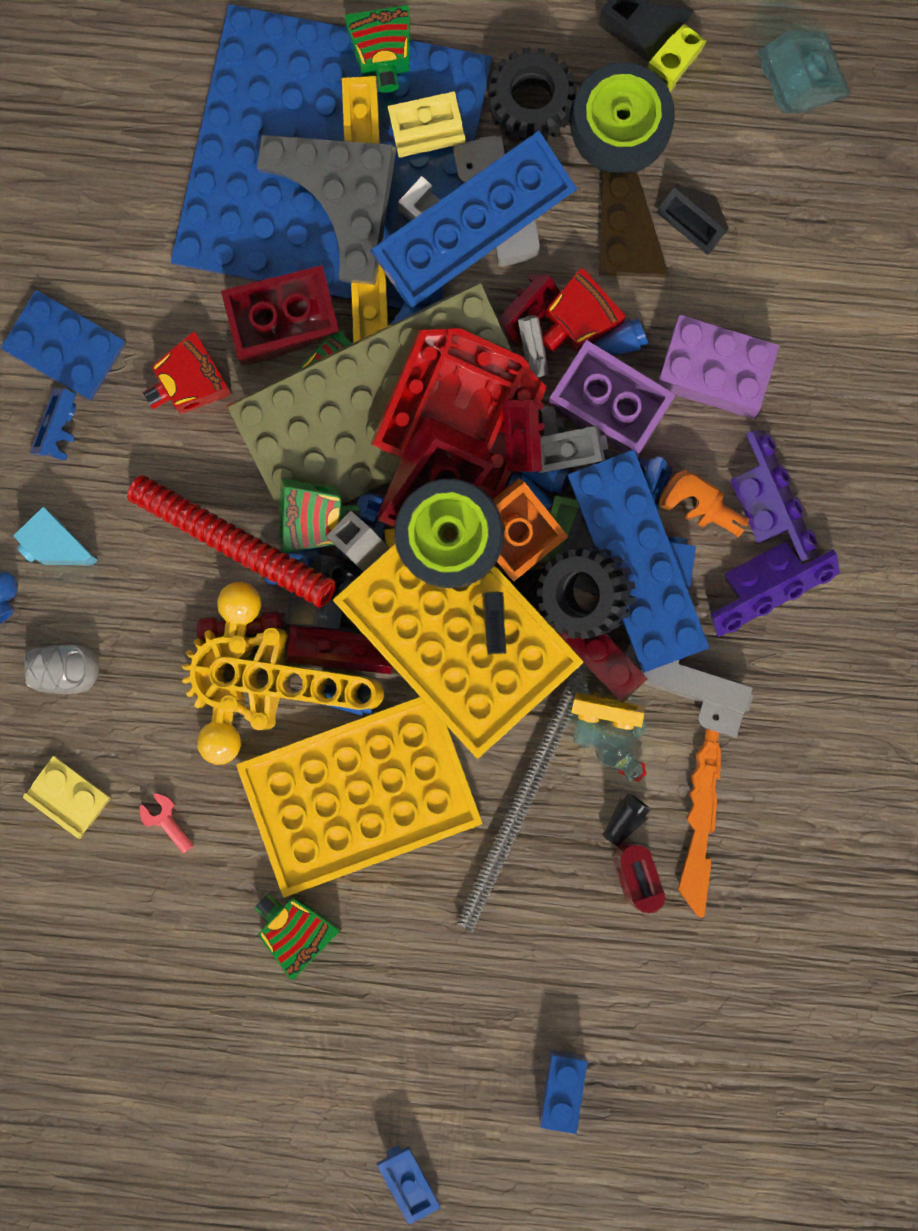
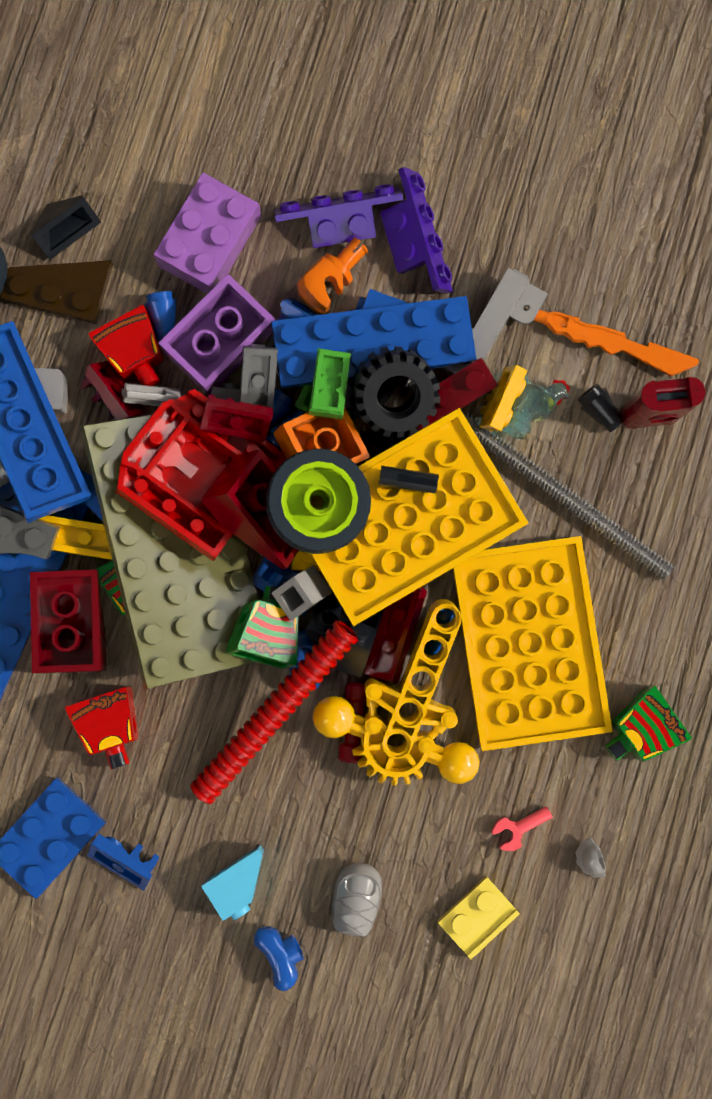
camera: 90 degrees left, 0 degrees up
none -> bright green plate [309,348,351,420]
none -> light grey piece [575,837,606,878]

